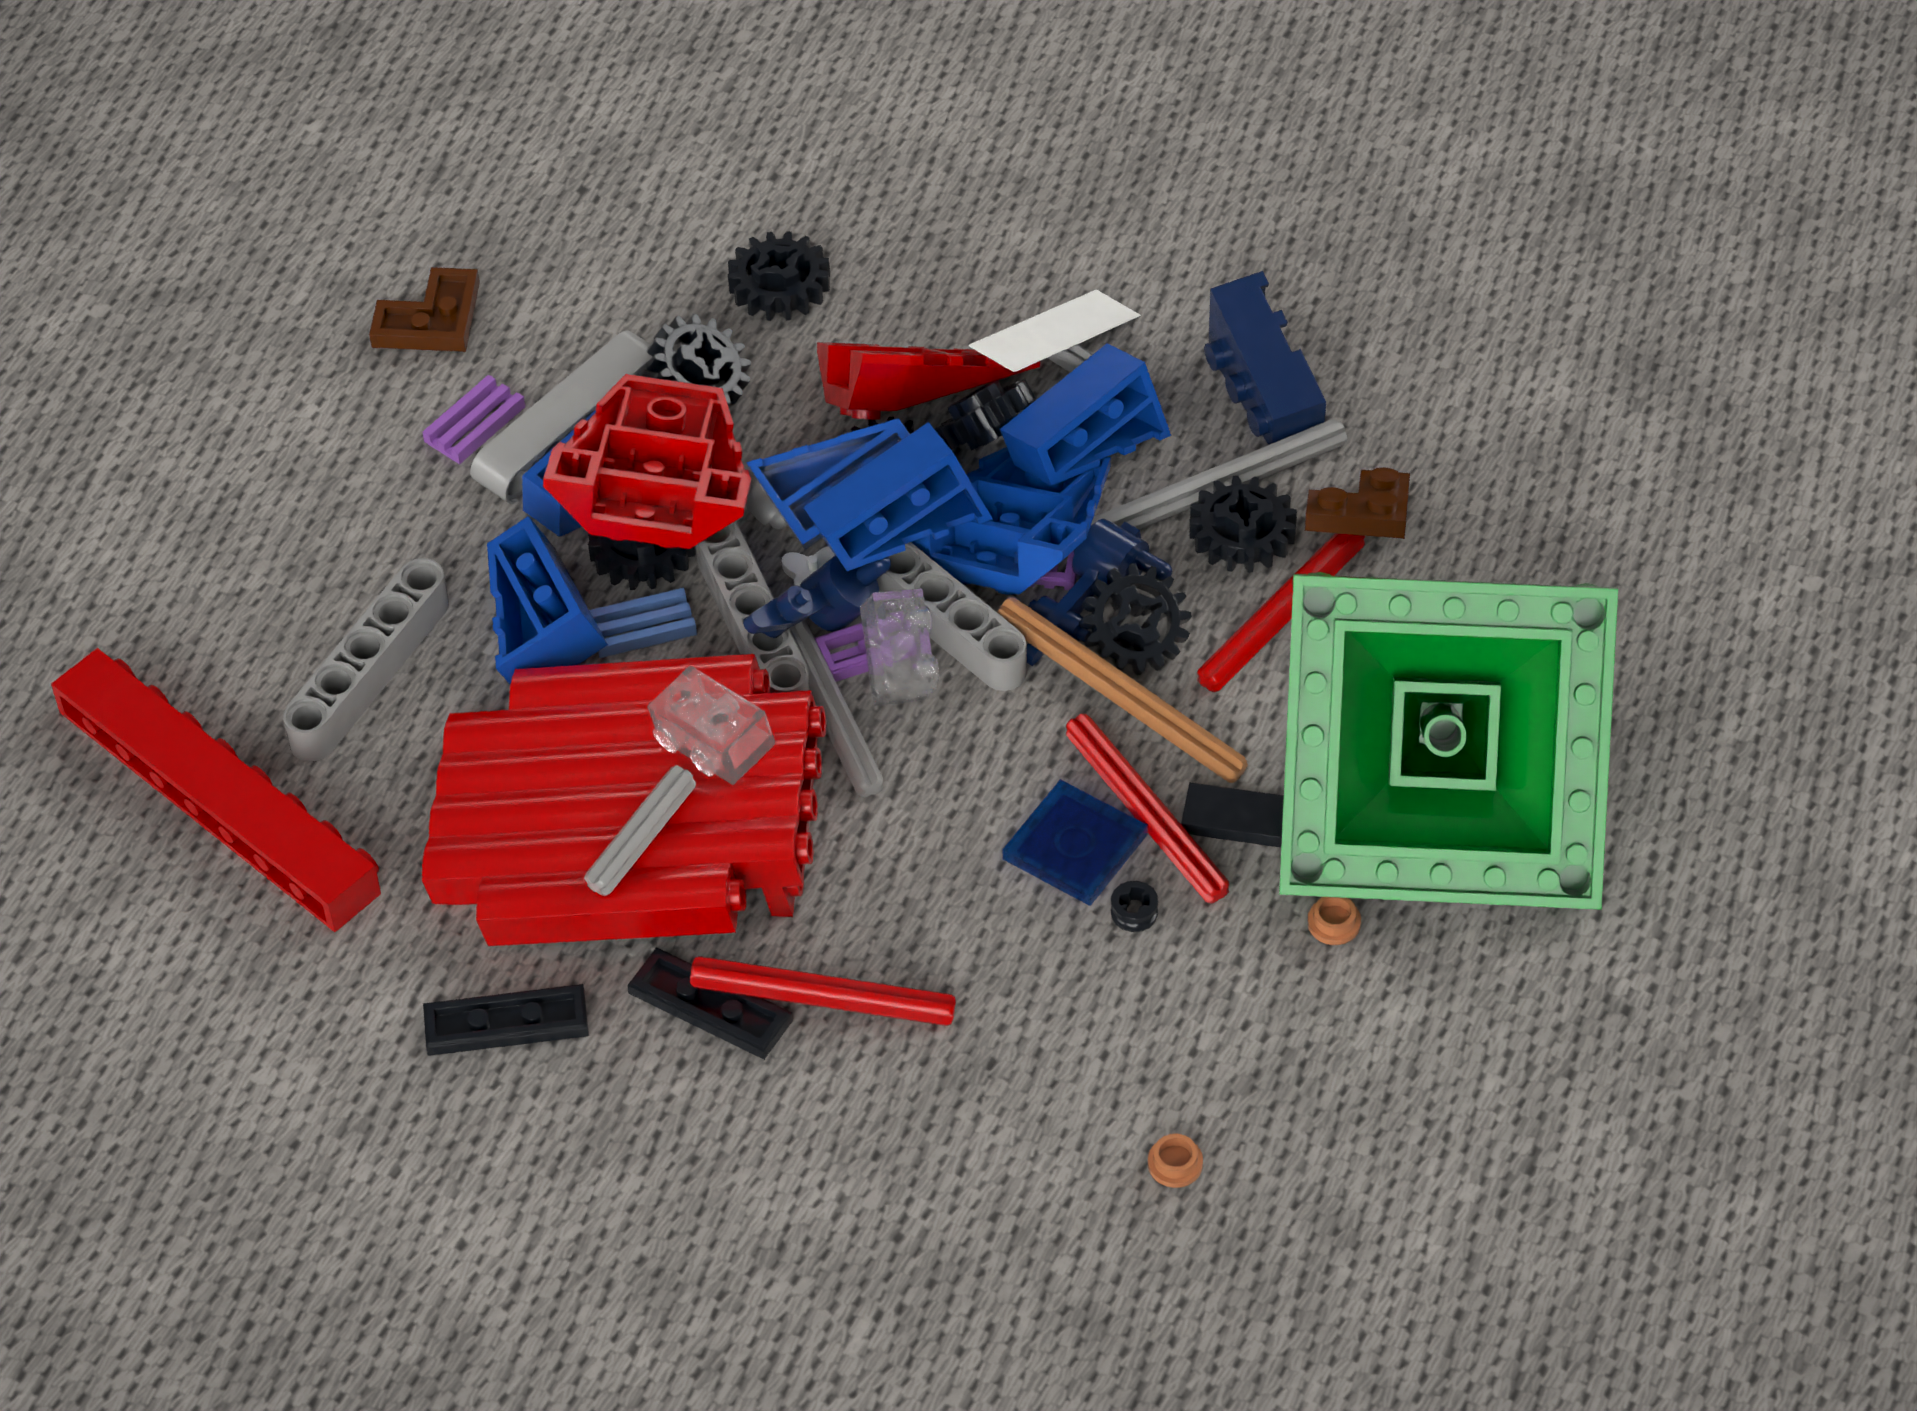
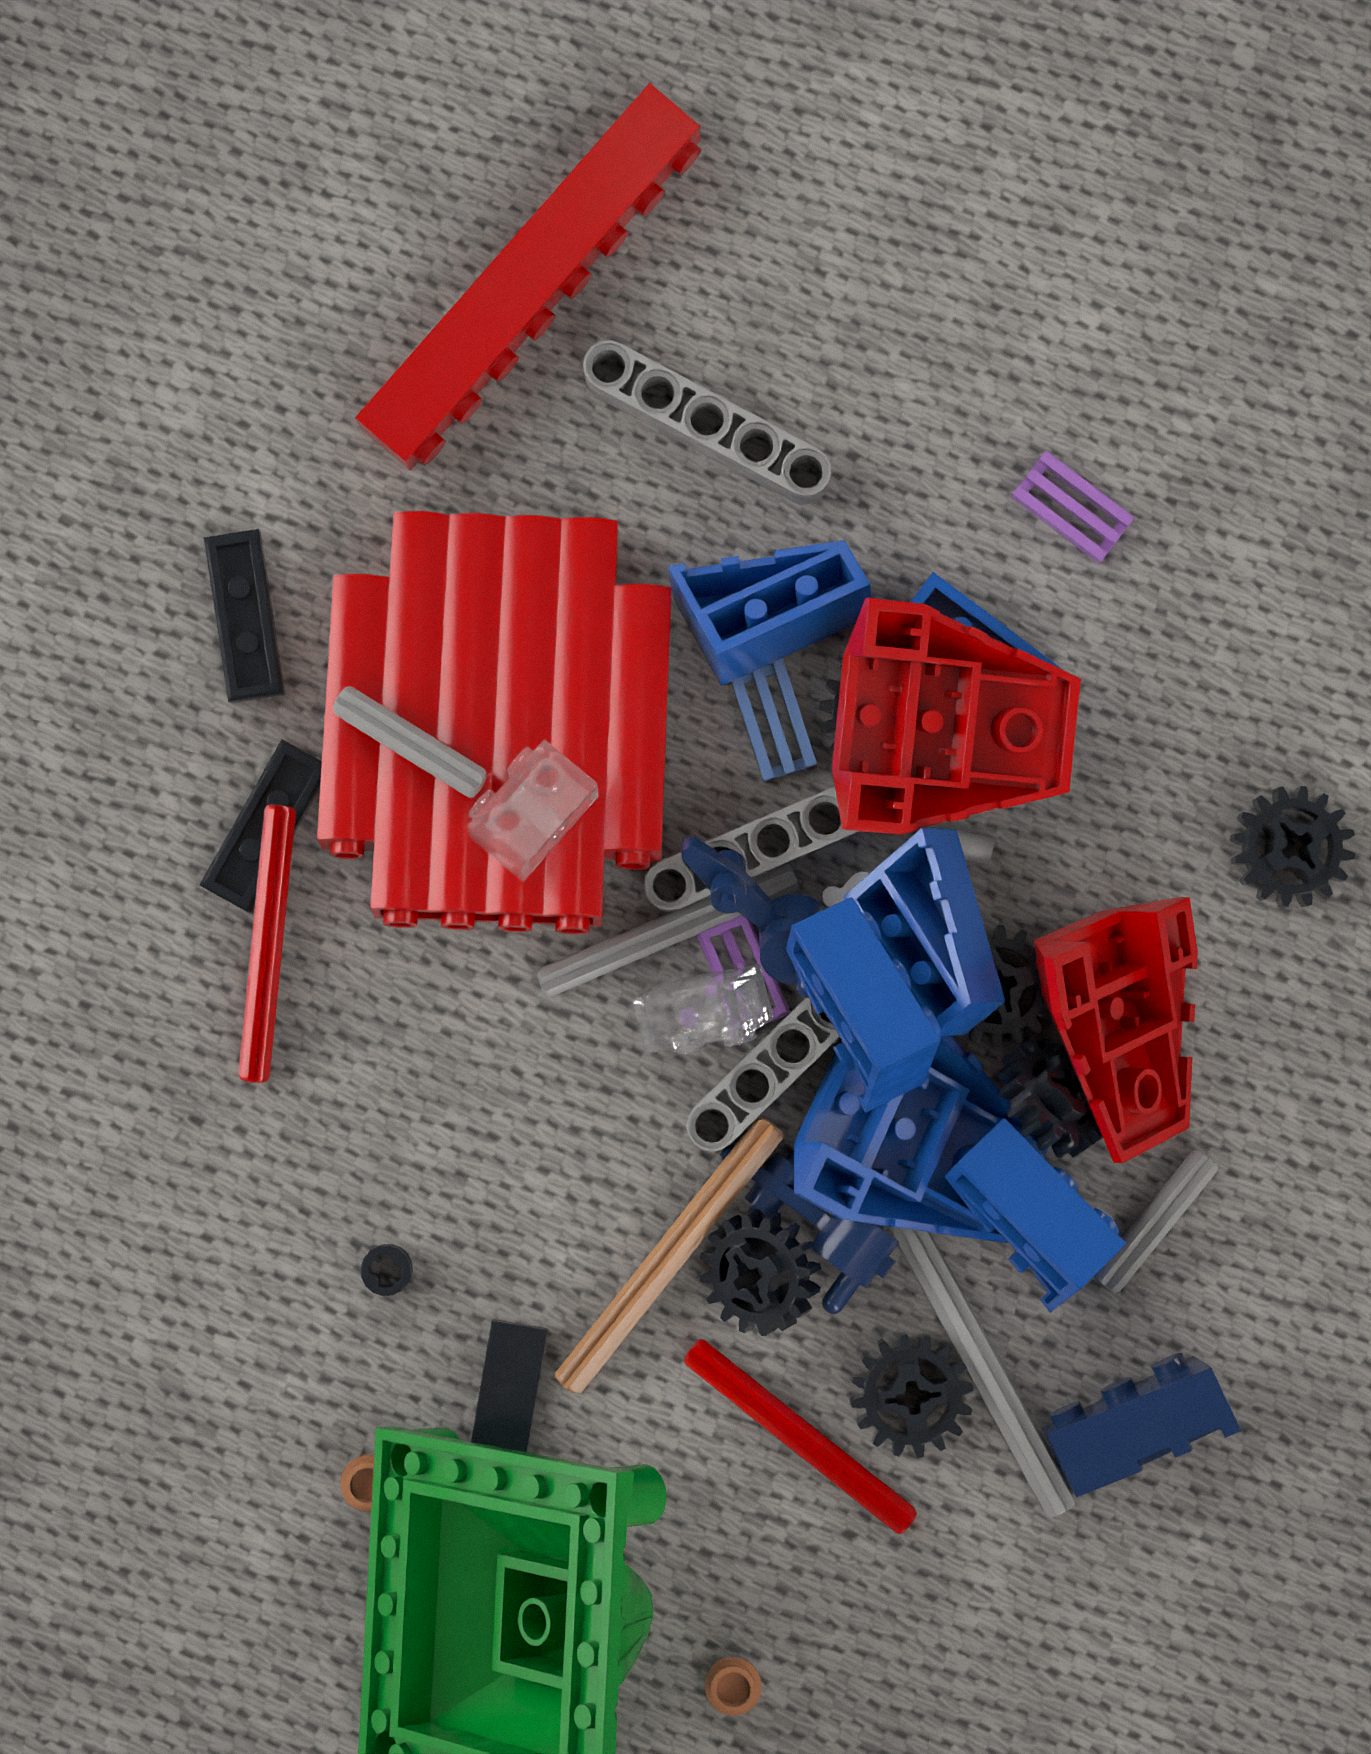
camera: 90 degrees right, 35 degrees up
reddish brown plate [369,267,480,352] -> none
light grey beam [470,330,658,504] -> none
black gear [646,314,751,405] -> none
white sticker [969,289,1141,372] -> none
clear blue tile [1002,779,1148,906] -> none
red axle [1066,713,1229,904] -> none
nougat plate [1148,1134,1203,1188] -> none
reddish brown plate [1305,467,1410,539] -> none

